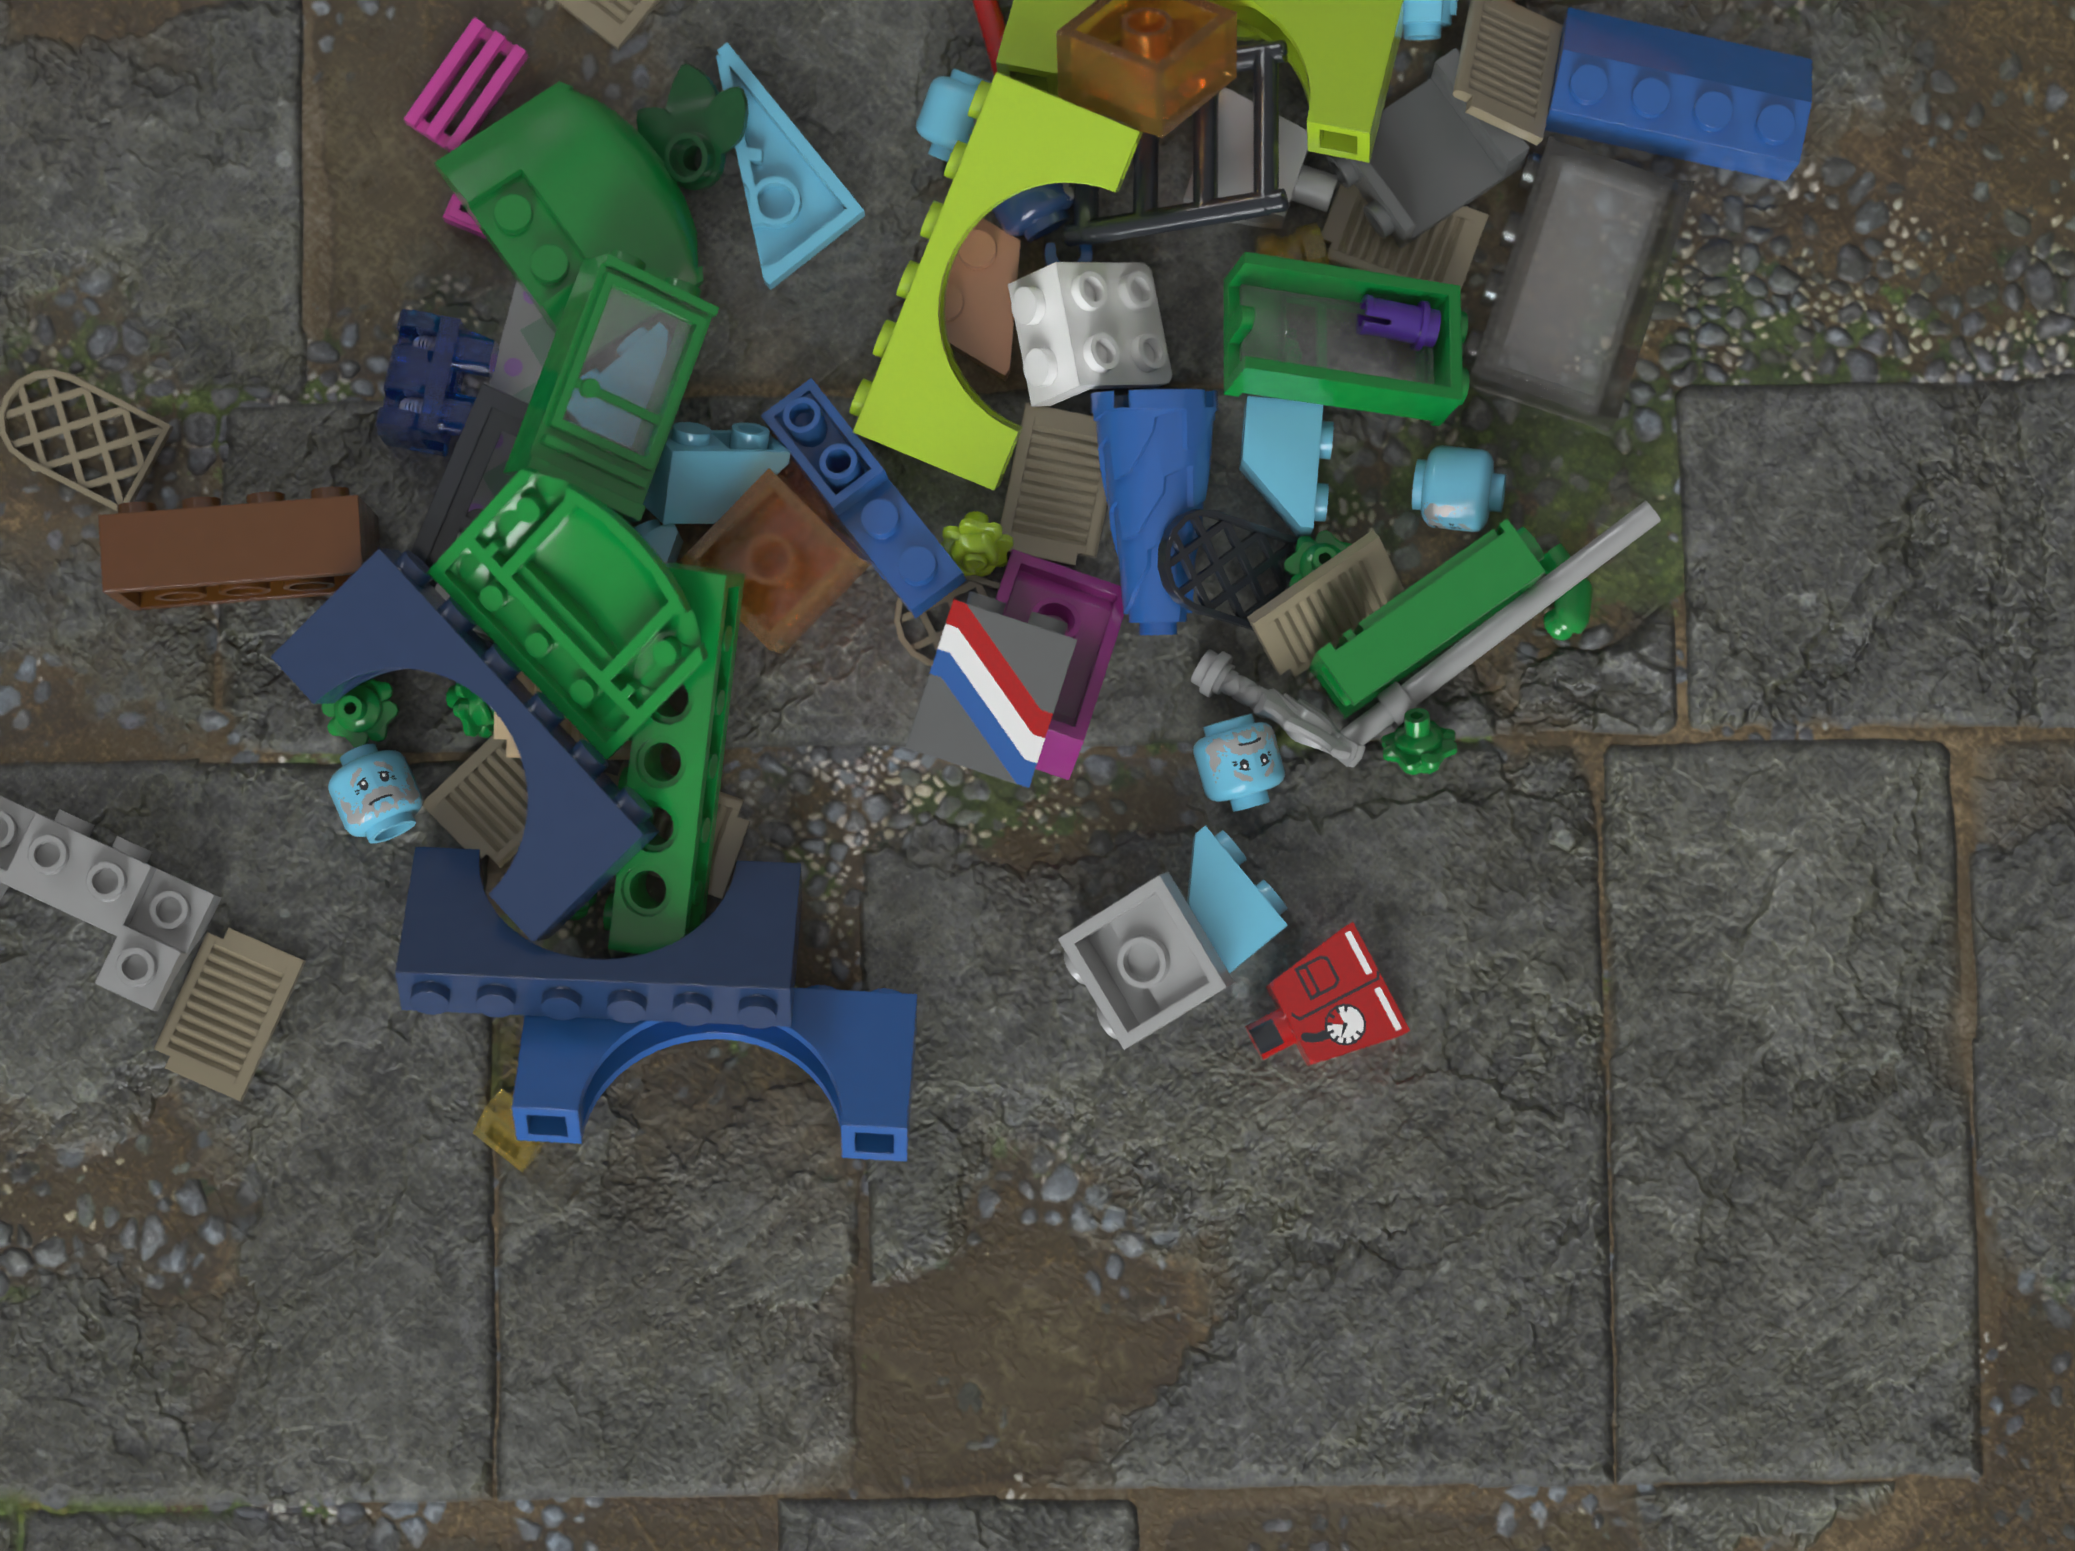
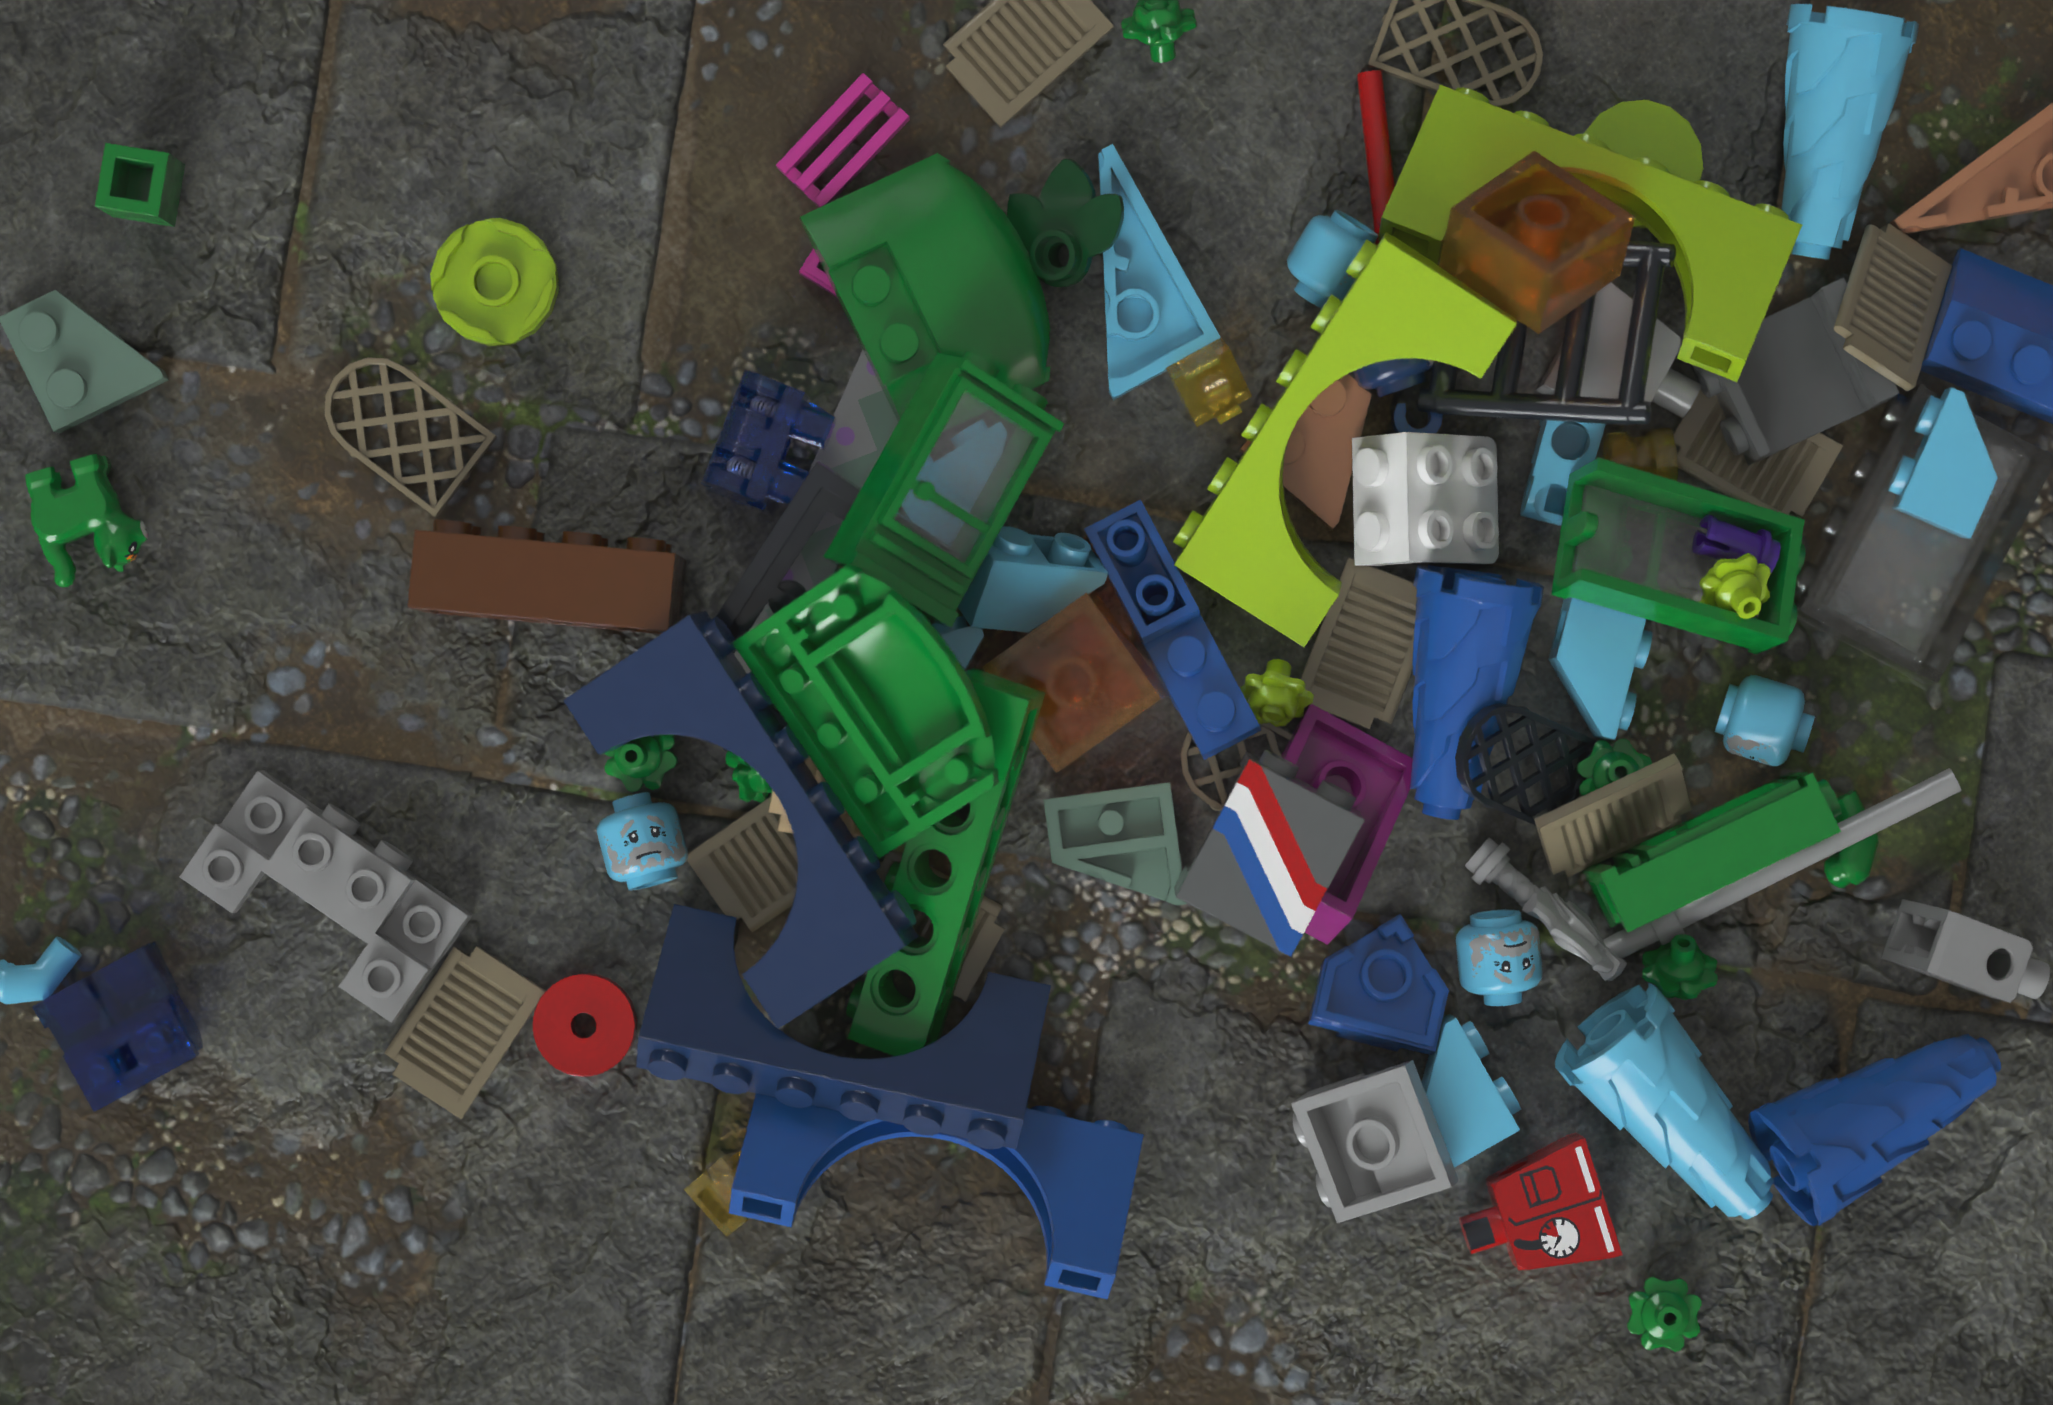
camera: 10 degrees right, 5 degrees up
none -> lime tile [430,218,559,346]
none -> red piece [532,973,637,1077]
none -> sand green wing [1043,782,1187,906]
none -> clear yellow tile [1166,337,1252,427]
none -> blue plate [1308,914,1449,1055]
none -> medium azure leg [1520,420,1606,526]
none -> medium azure cone [1555,983,1774,1219]
none -> green plant [1627,1277,1702,1352]
none -> lime plant [1699,553,1771,619]
none -> blue cone [1748,1034,2001,1227]
none -> light grey torso [1881,899,2050,1003]
none -> medium azure slope [1888,387,1998,538]

